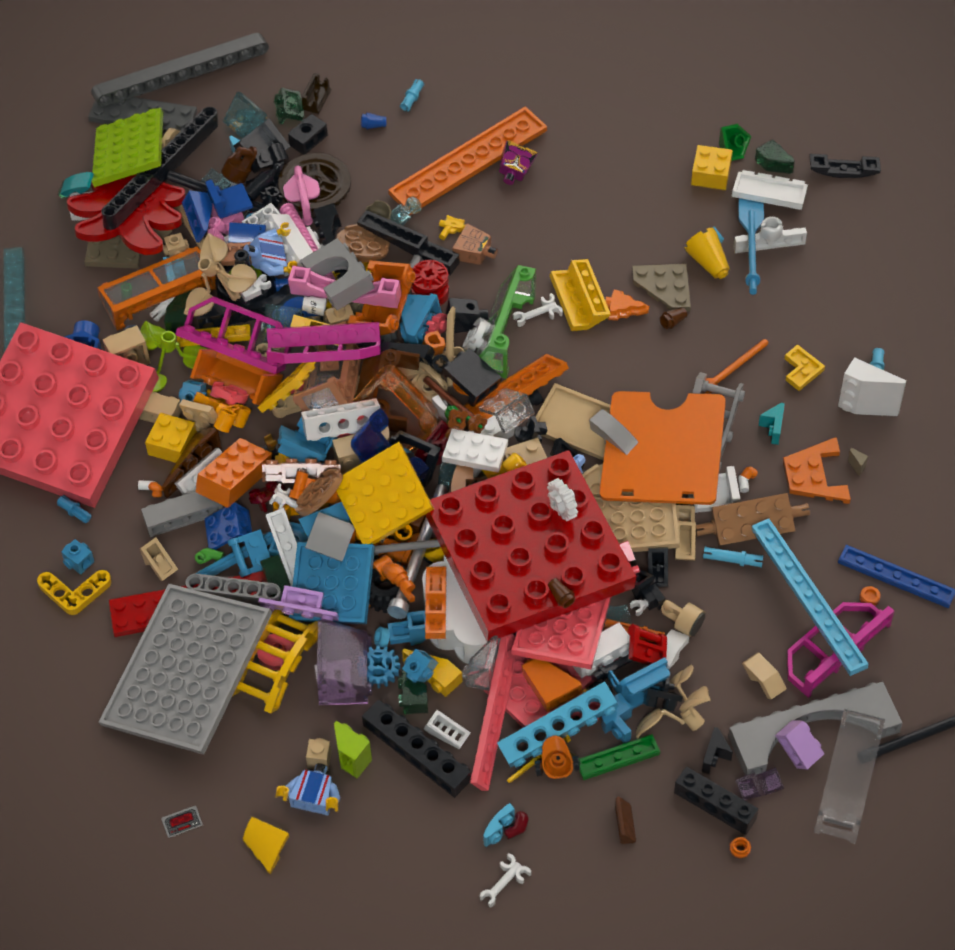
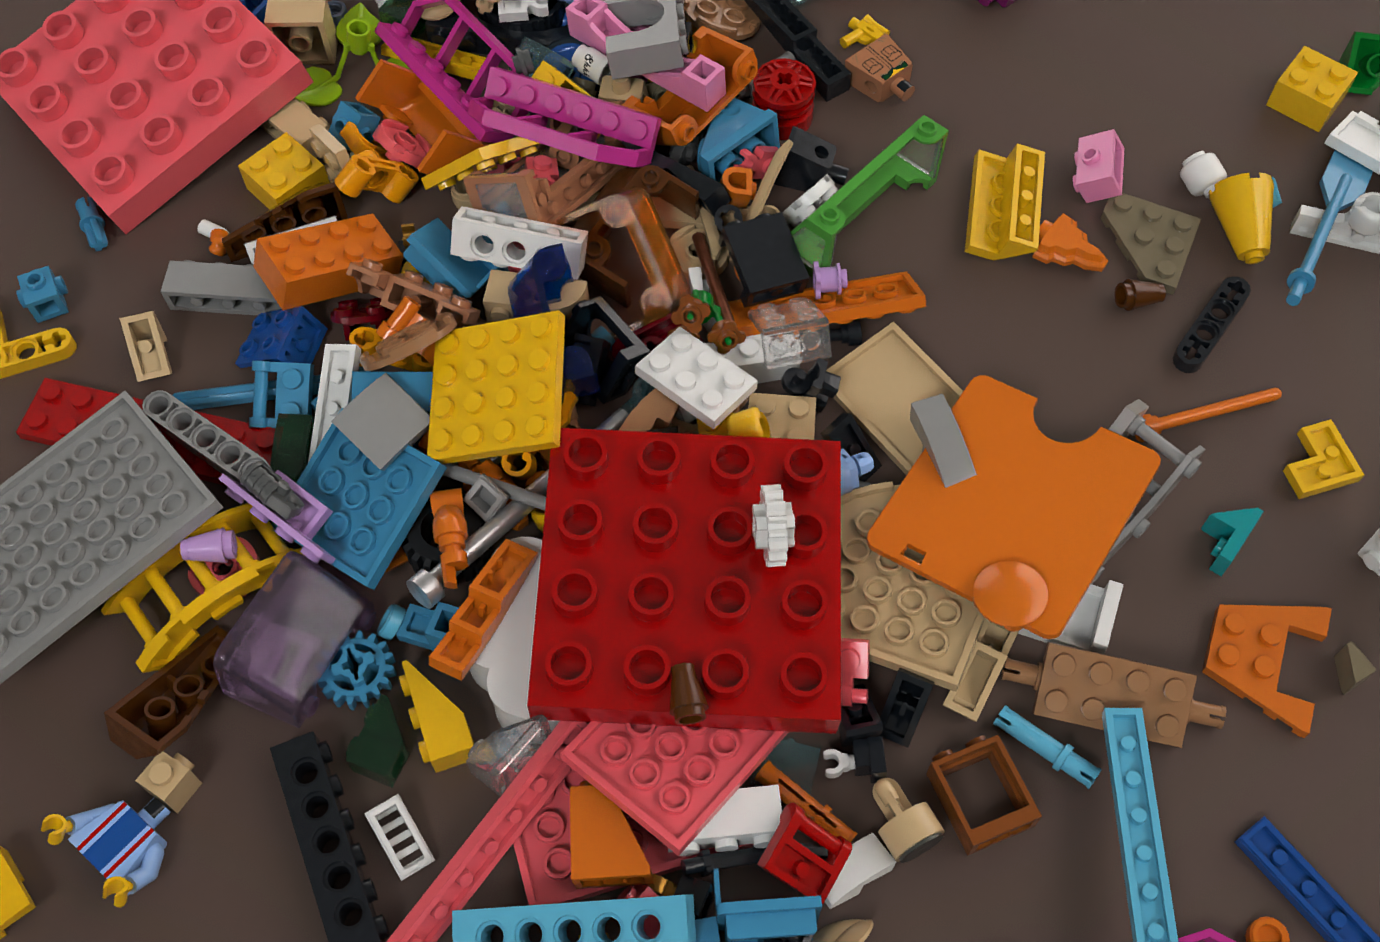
camera: 25 degrees right, 5 degrees up
bright green arm [195,548,224,564] -> none
white bar [269,483,320,514] -> none
lime slope [334,721,372,779] -> none
dark azure brick [402,649,439,683] -> none
white bar [513,293,563,327] -> none
arm [738,466,758,493] -> none
none -> reddish brown wedge [104,625,243,759]
none -> lavender cone [180,527,237,563]
none -> dark grey hinge [240,461,305,520]
none -> light grey slope [463,474,509,522]
none -> dark grey plate [511,47,535,77]
none -> coral plate [525,155,559,186]
none -> lavender brick [813,261,848,300]
none -> dark orange window [926,735,1042,856]
none -> orange dish [973,561,1048,632]
none -> bright pink brick [1073,129,1125,203]
none -> black beam [1173,276,1251,373]
none -> white head [1180,151,1227,198]

